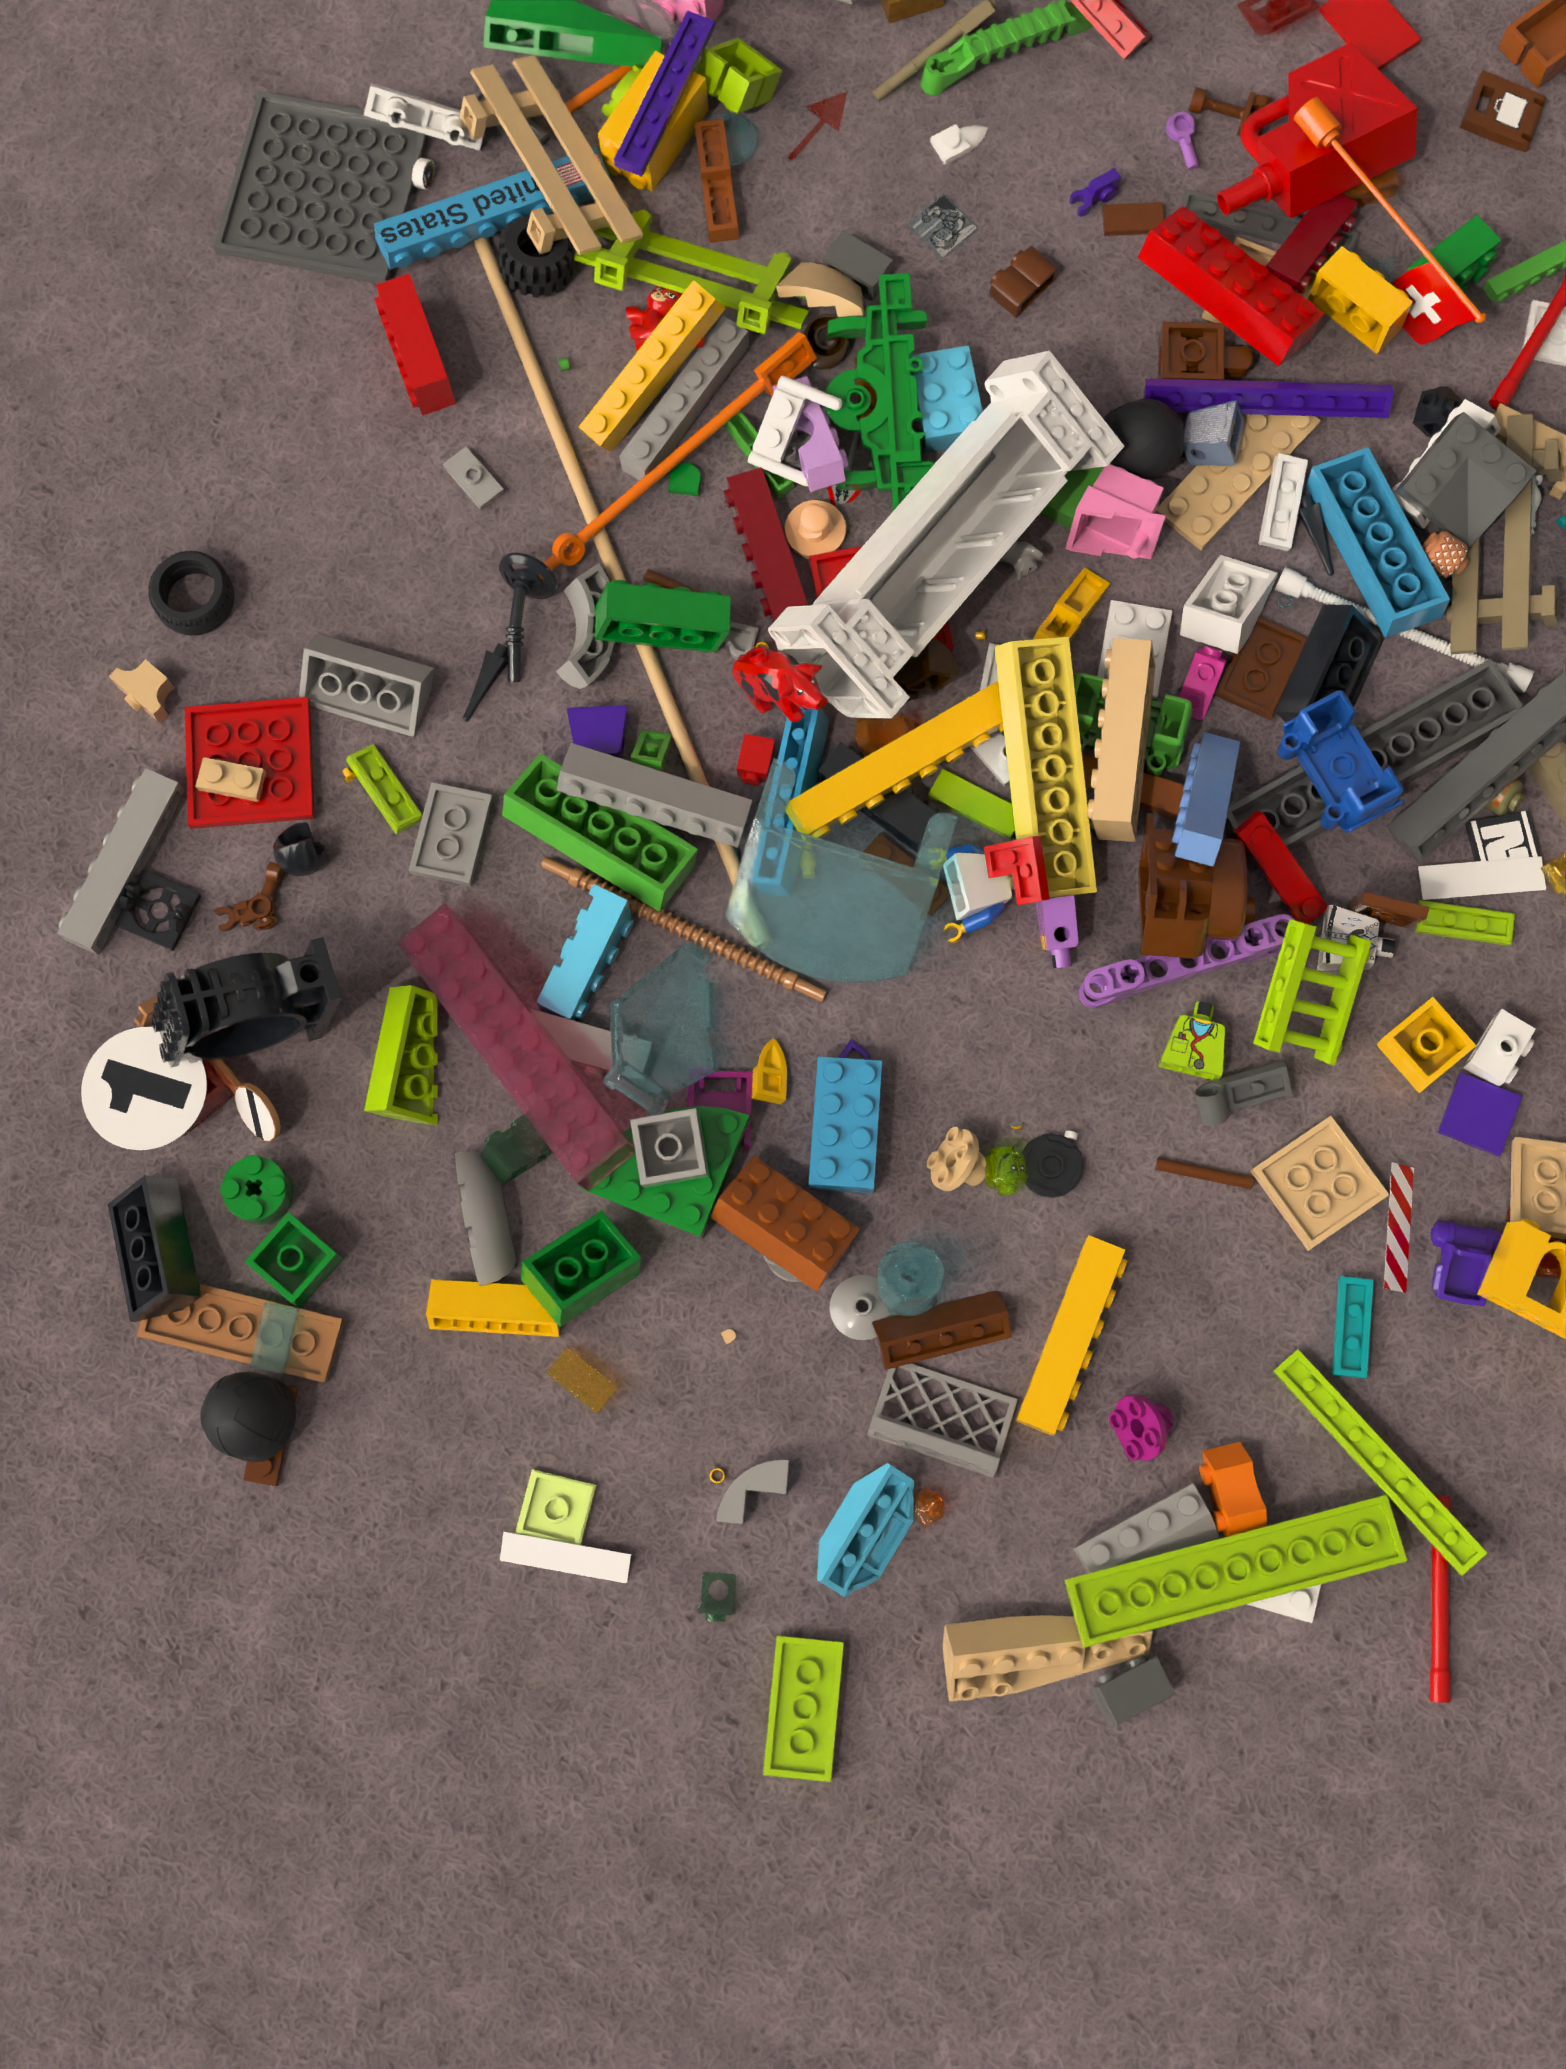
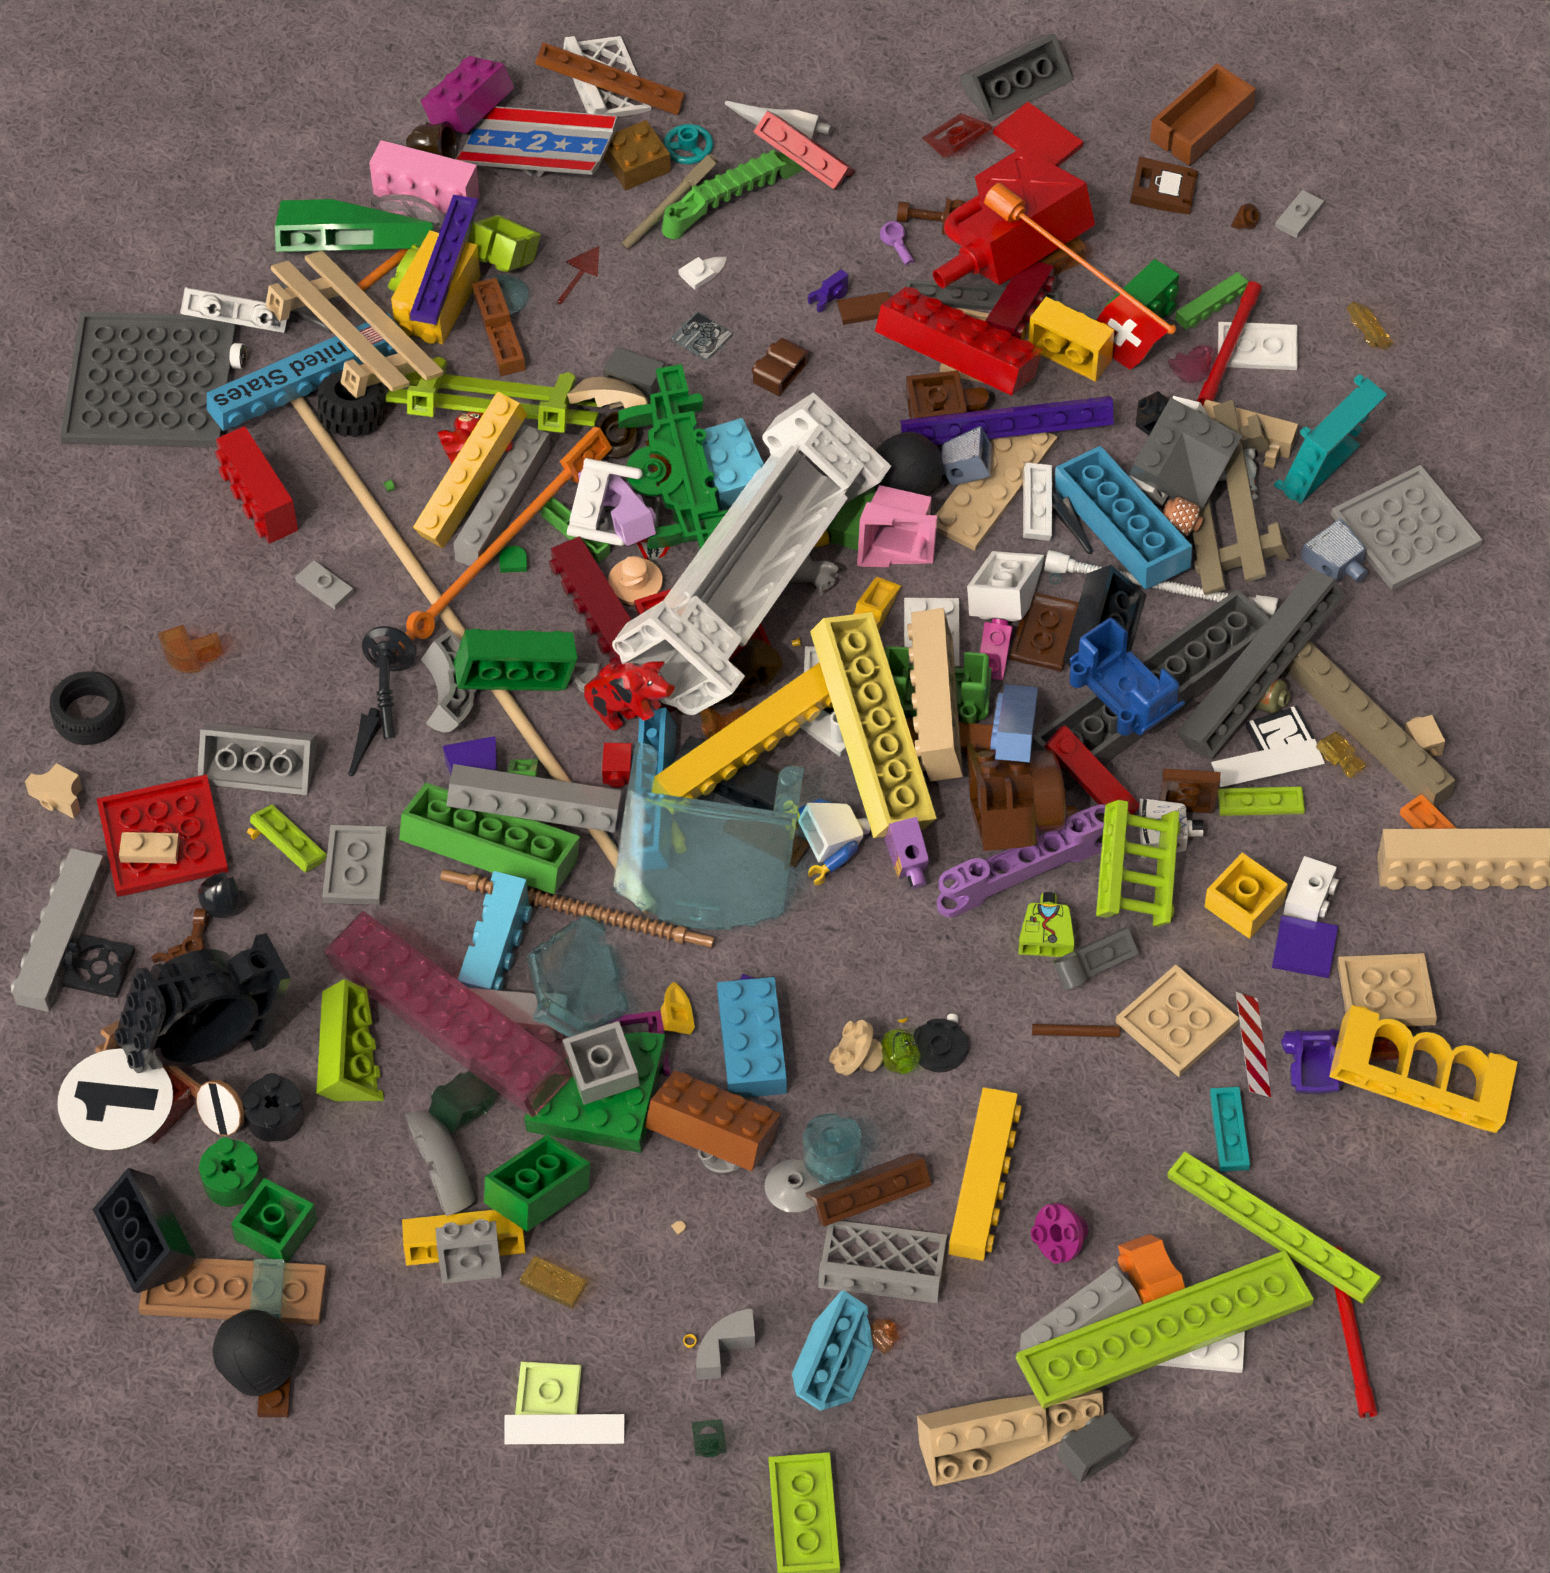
camera: 15 degrees left, 20 degrees down
lime tile [927,769,1015,840] -> none
plate [984,836,1050,905] -> none
none -> clear orange brick [158,624,223,673]
none -> black brick [242,1073,304,1142]
none -> light grey plate [436,1219,502,1284]
none -> clear pink hair [1168,345,1213,383]

